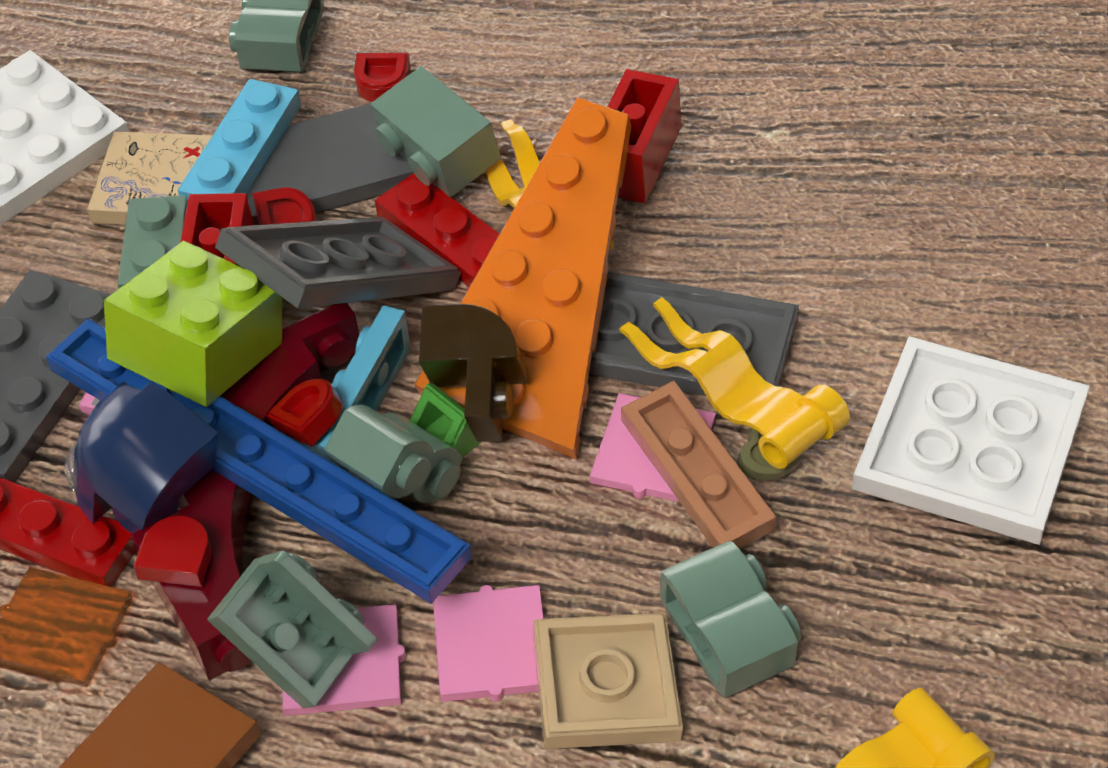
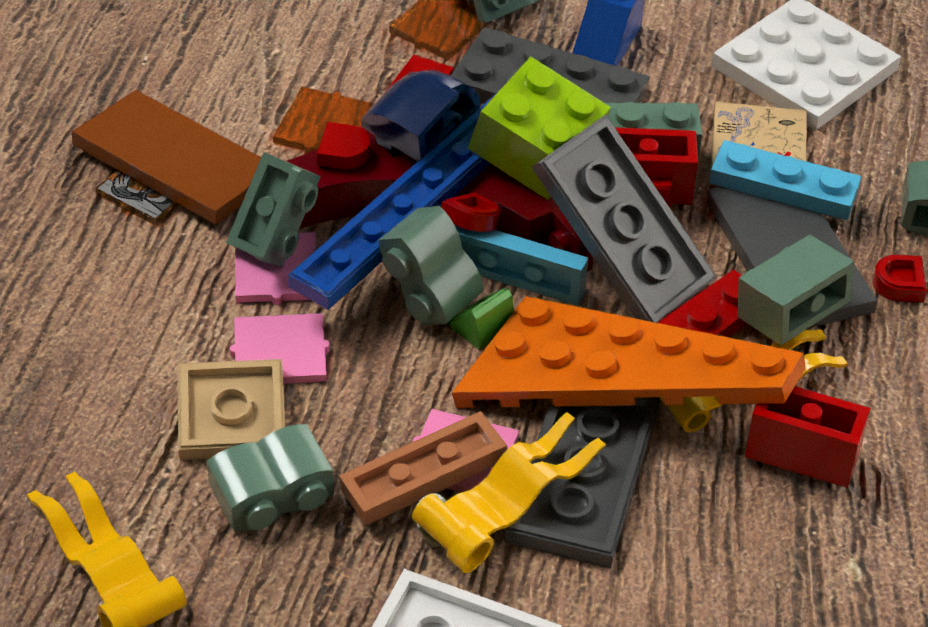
camera: 85 degrees right, 5 degrees down
red tile [252,187,315,225] -> none
dark brown brick [419,304,529,442] -> none

